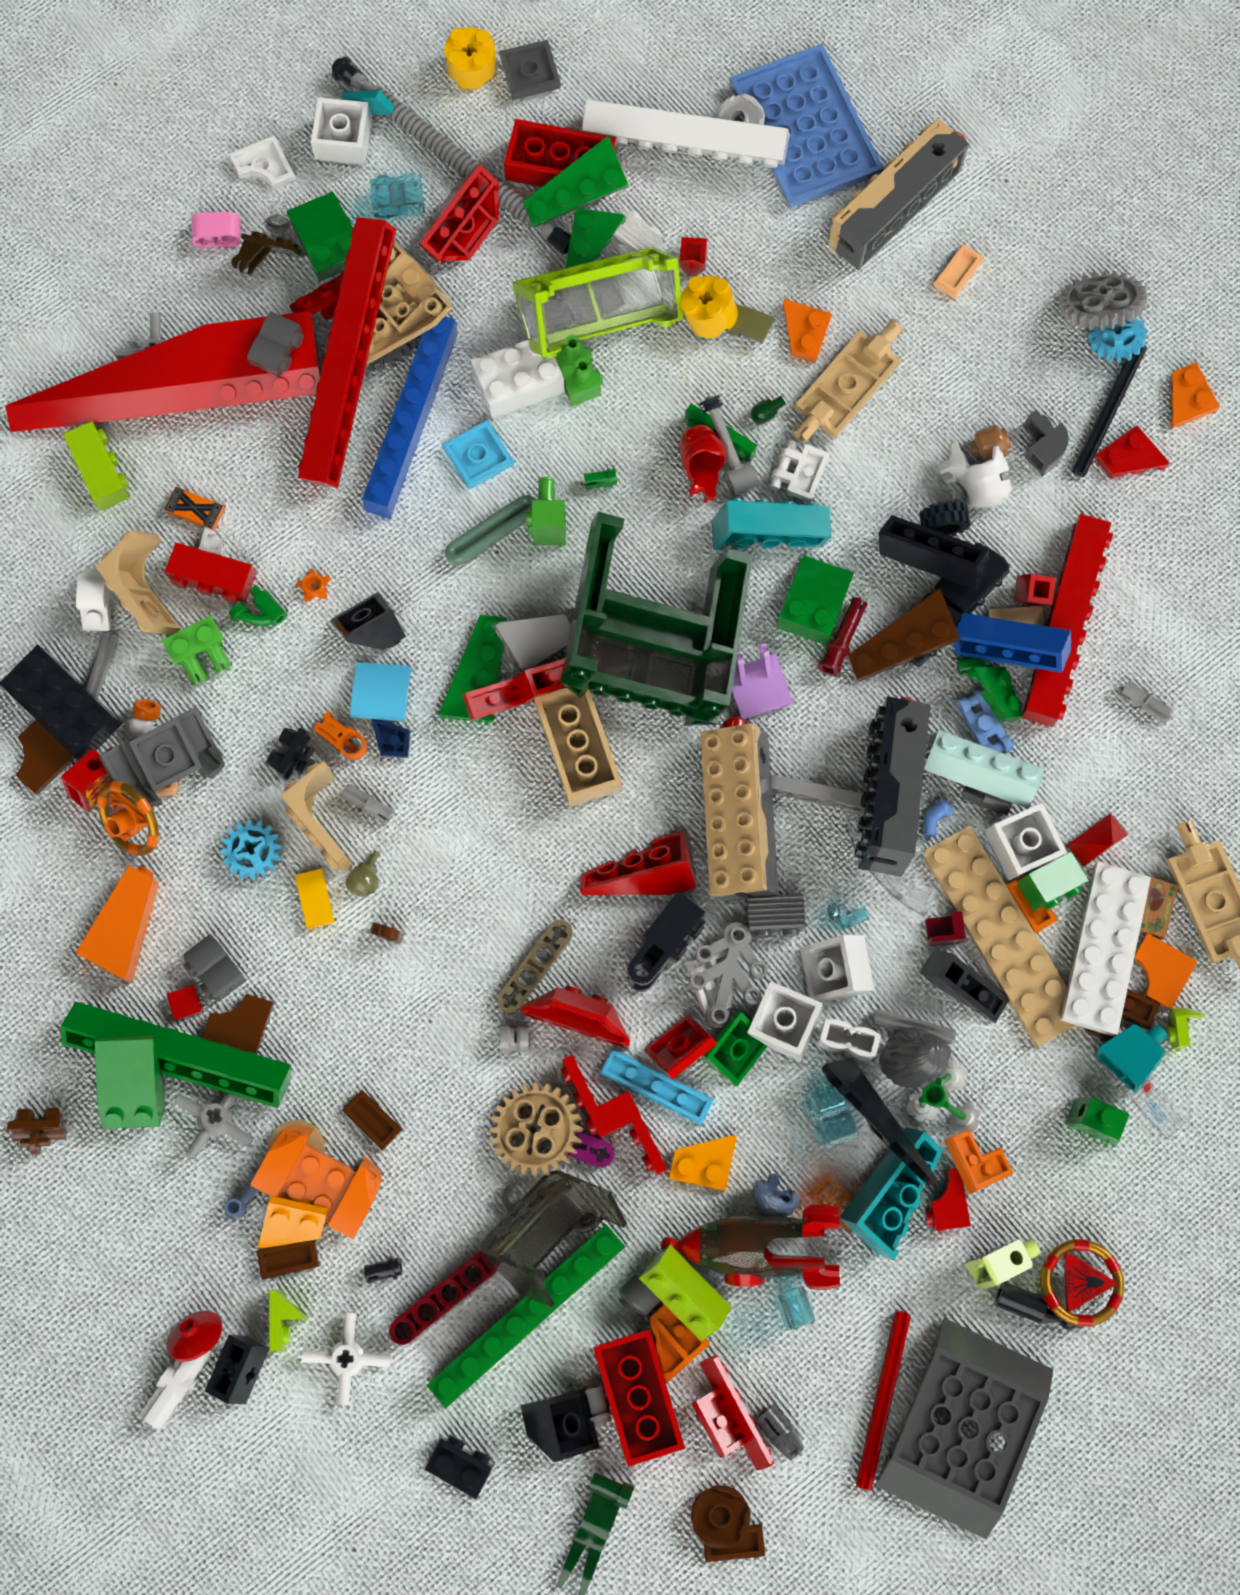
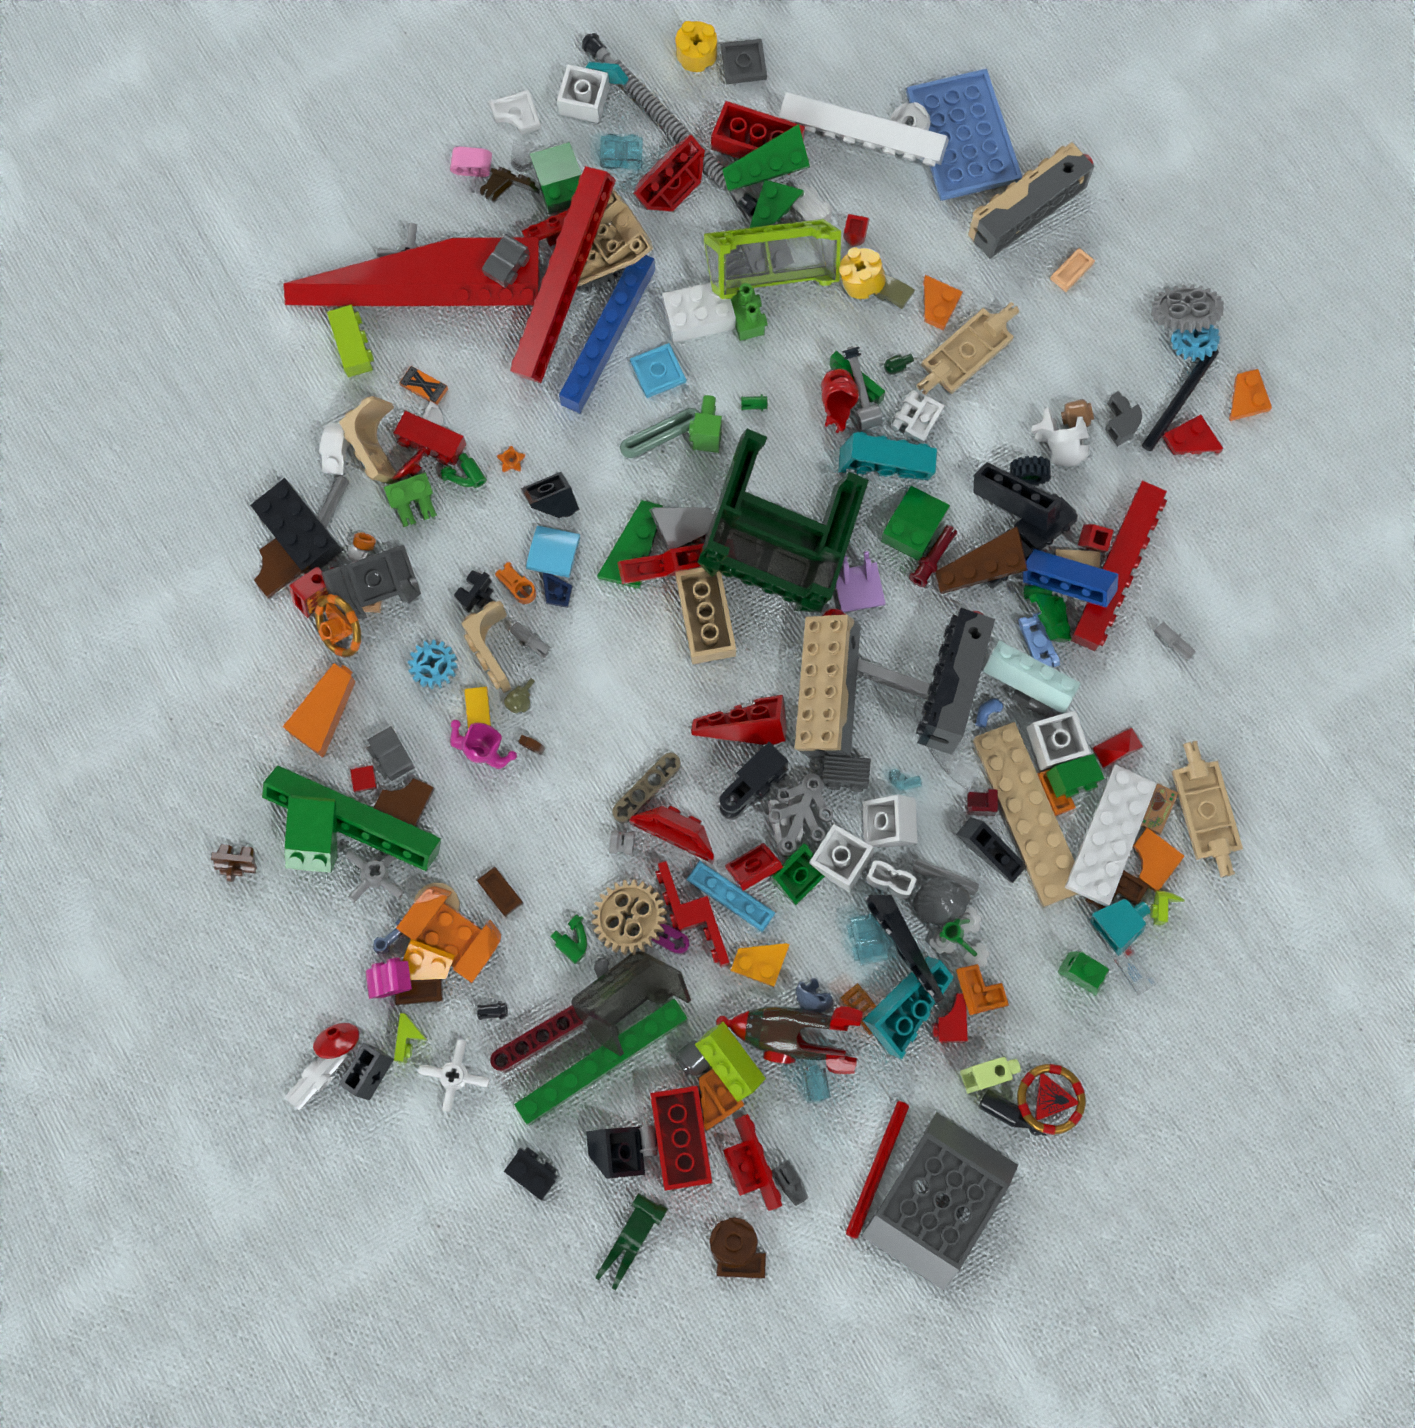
camera: 10 degrees right, 0 degrees up
none -> dark pink brick [365,958,412,999]
none -> red dish [392,448,425,480]
none -> dark pink piece [450,719,517,769]
none -> green plant [550,914,587,965]

